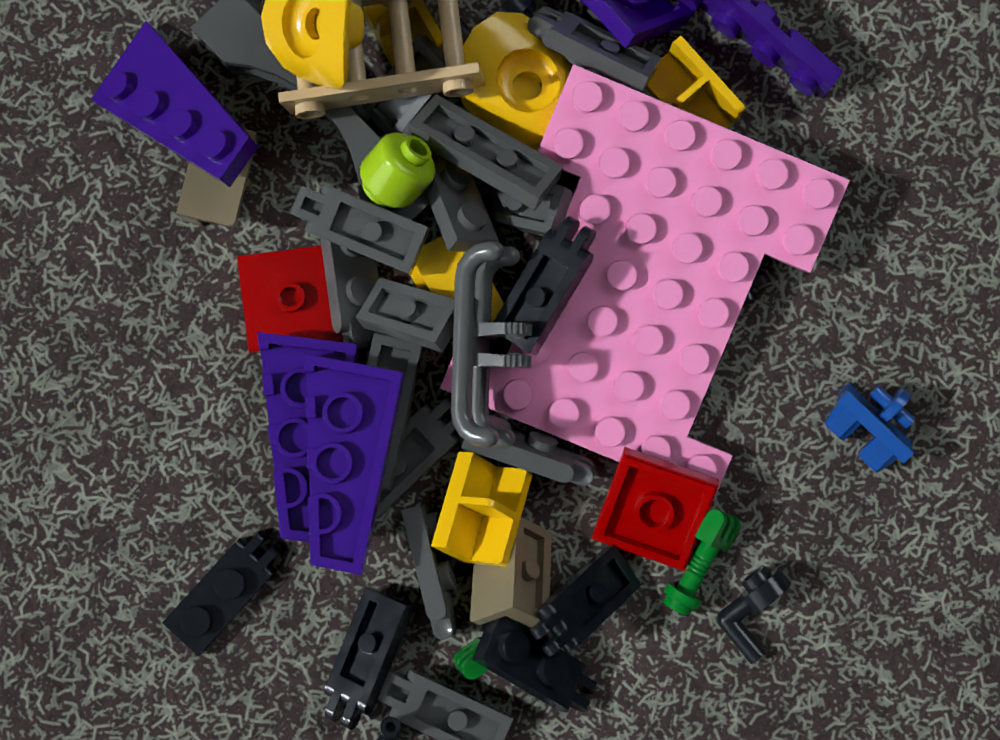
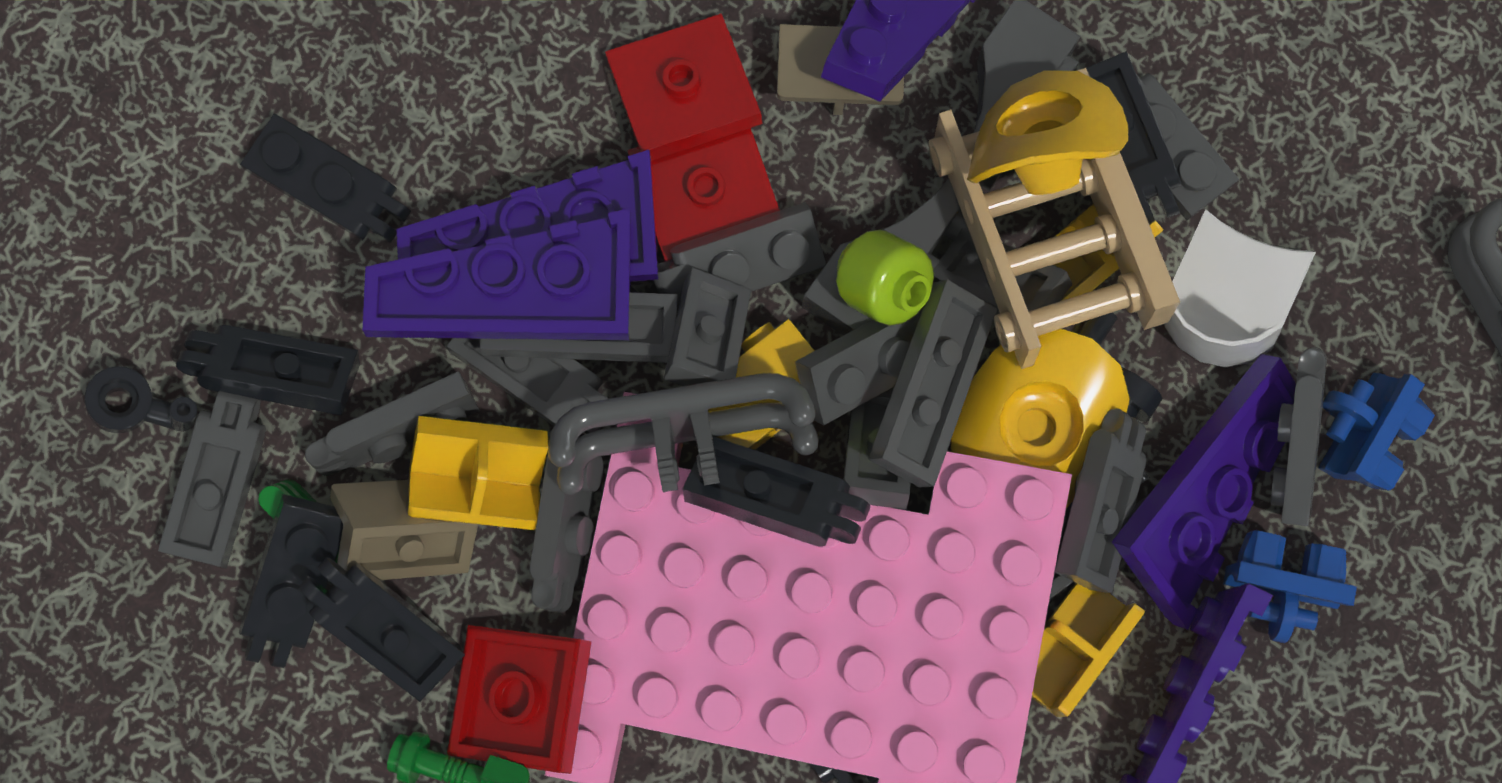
camera: 80 degrees right, 5 degrees down
dark grey hinge [290,184,430,275] -> none
none -> red plate [605,13,763,161]

